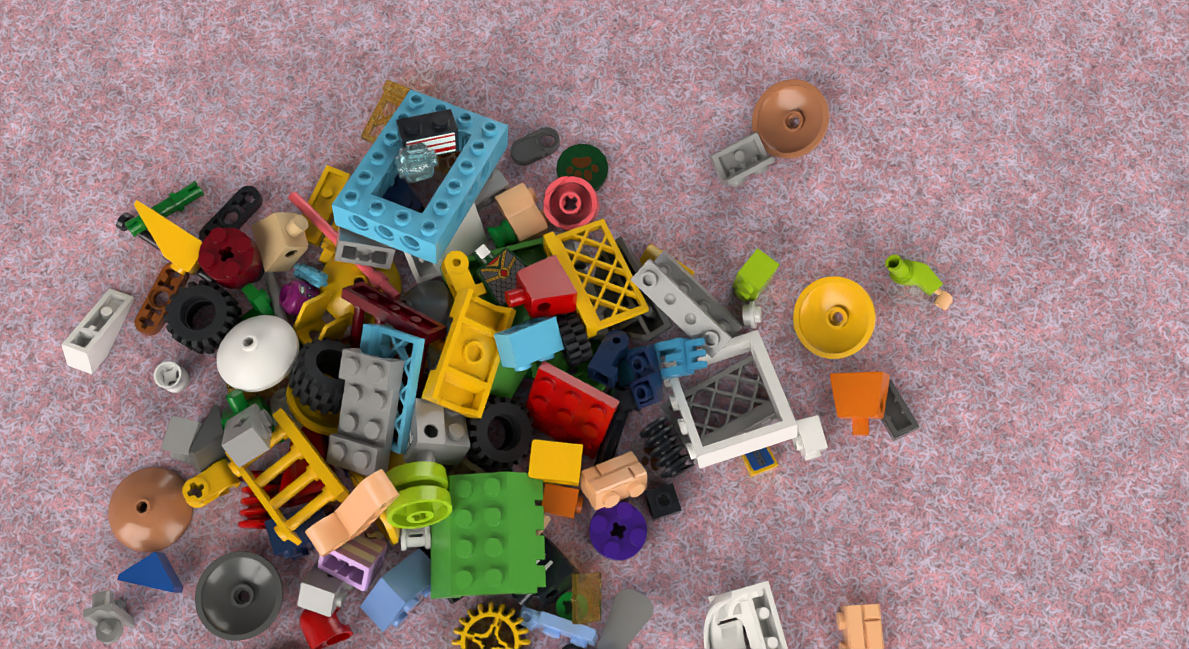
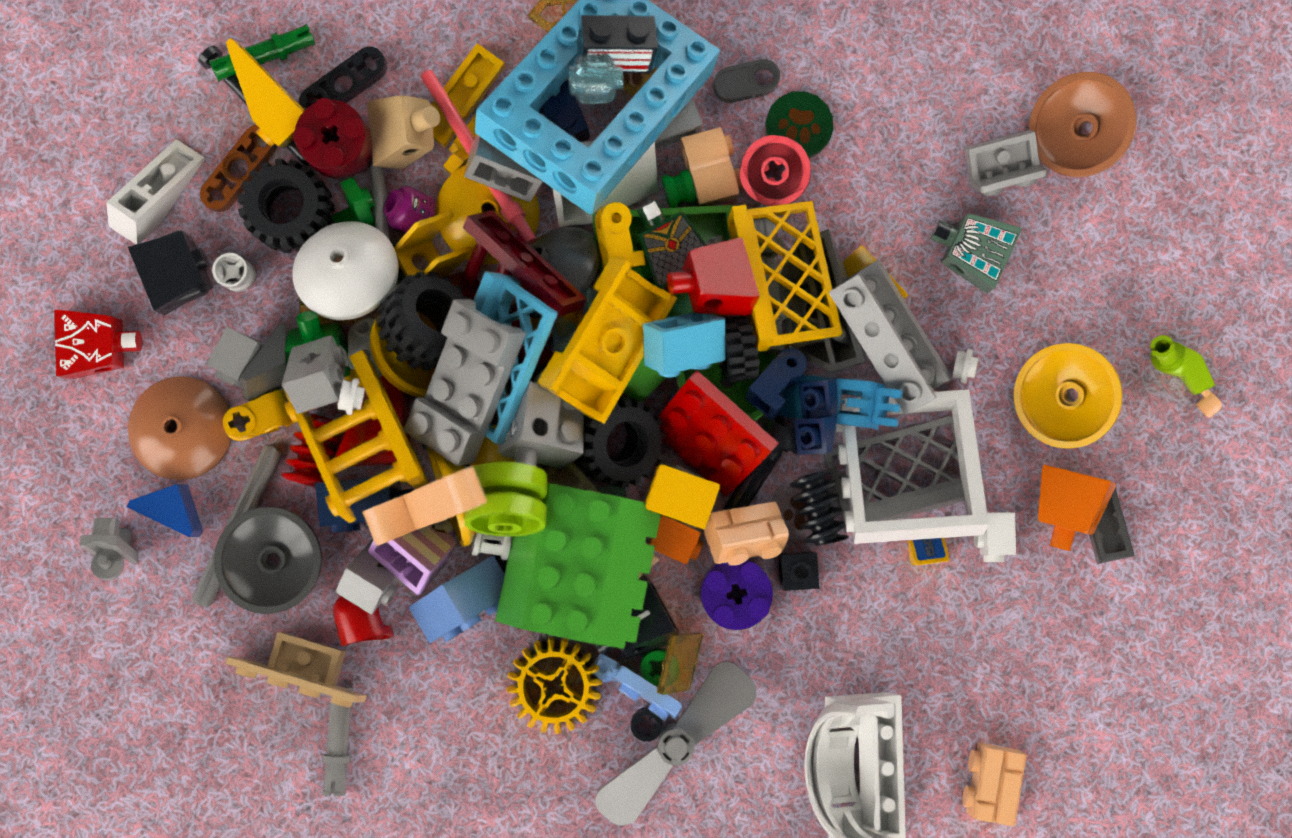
camera: 10 degrees right, 10 degrees up
medium azure axle [293,263,329,288] -> none
lime piece [732,248,780,302] -> none
none -> red torso [54,310,143,379]
none -> black torso [128,230,213,315]
none -> light grey axle [192,445,283,607]
none -> white plate [337,378,365,415]
none -> torso [930,214,1022,293]

